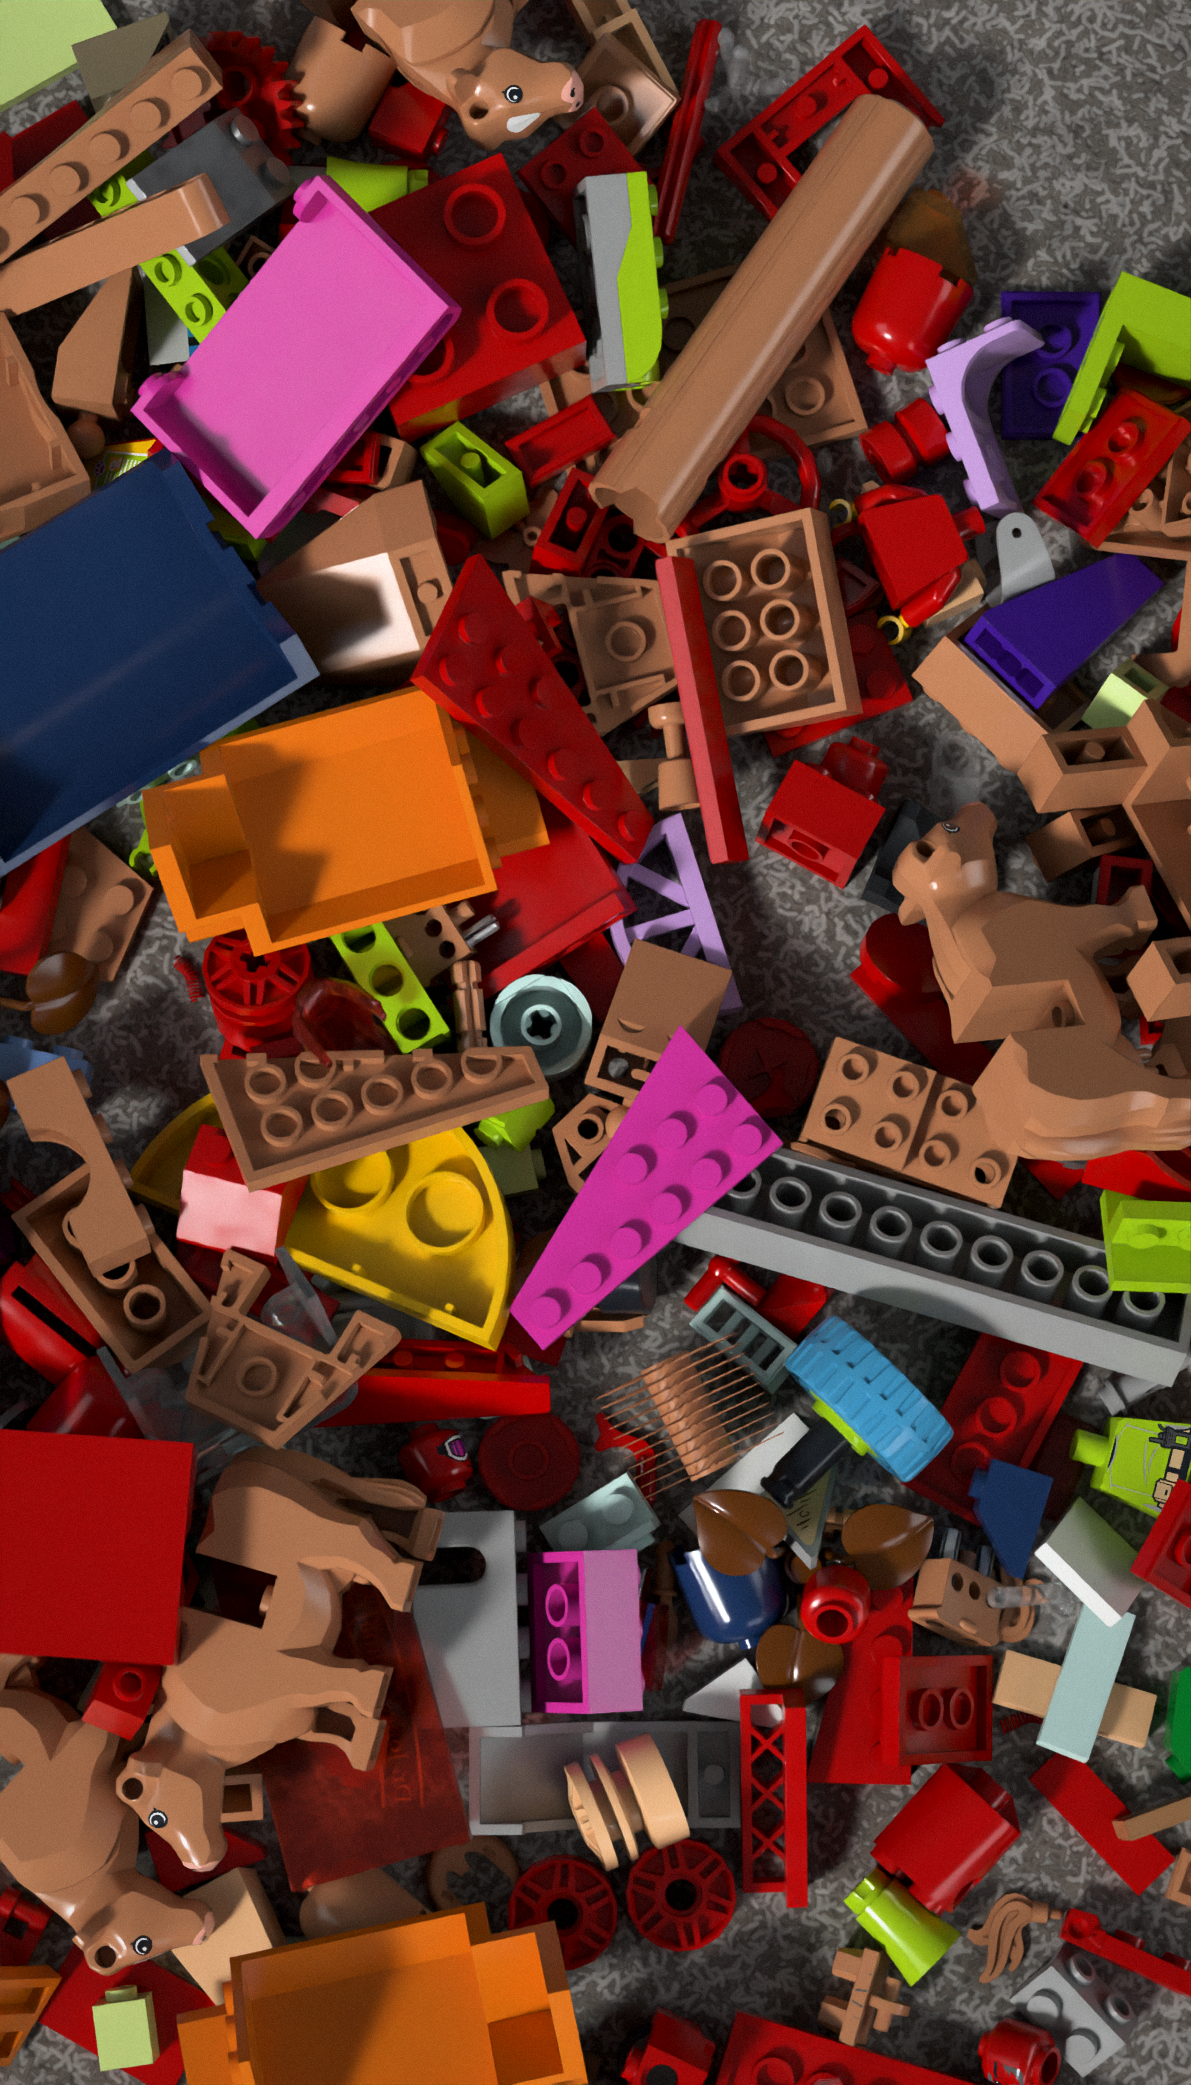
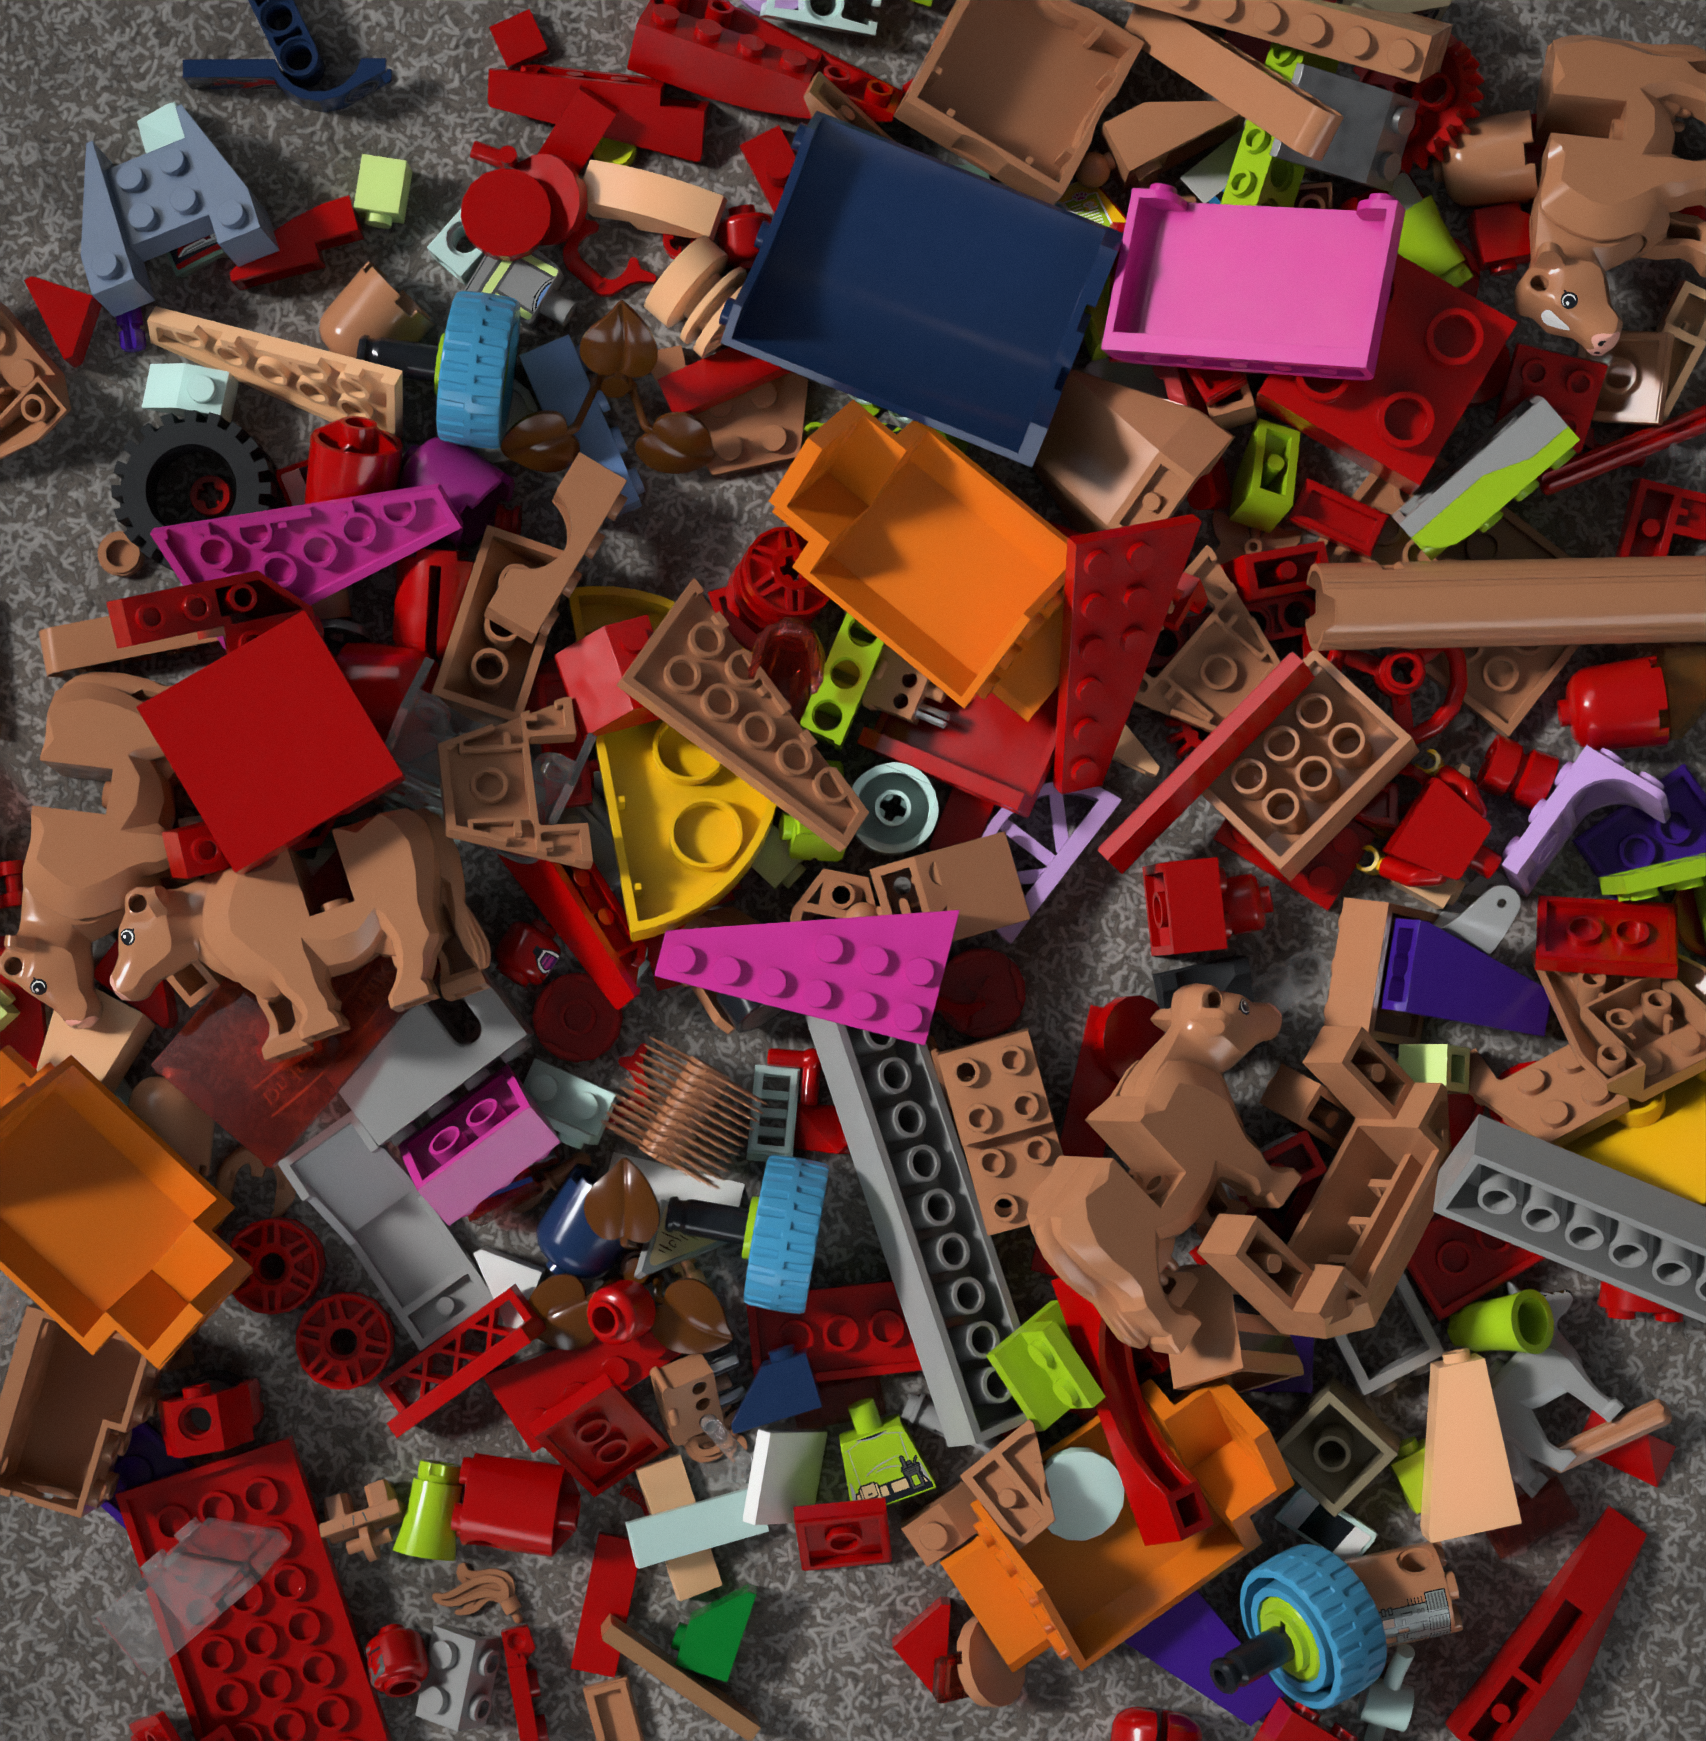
camera: 55 degrees right, 5 degrees up
red leg [173,955,204,1003] -> none
nougat axle [450,960,488,1053] -> none
light nougat wheel [564,1732,690,1872] -> none
nougat piece [648,701,700,812] -> none

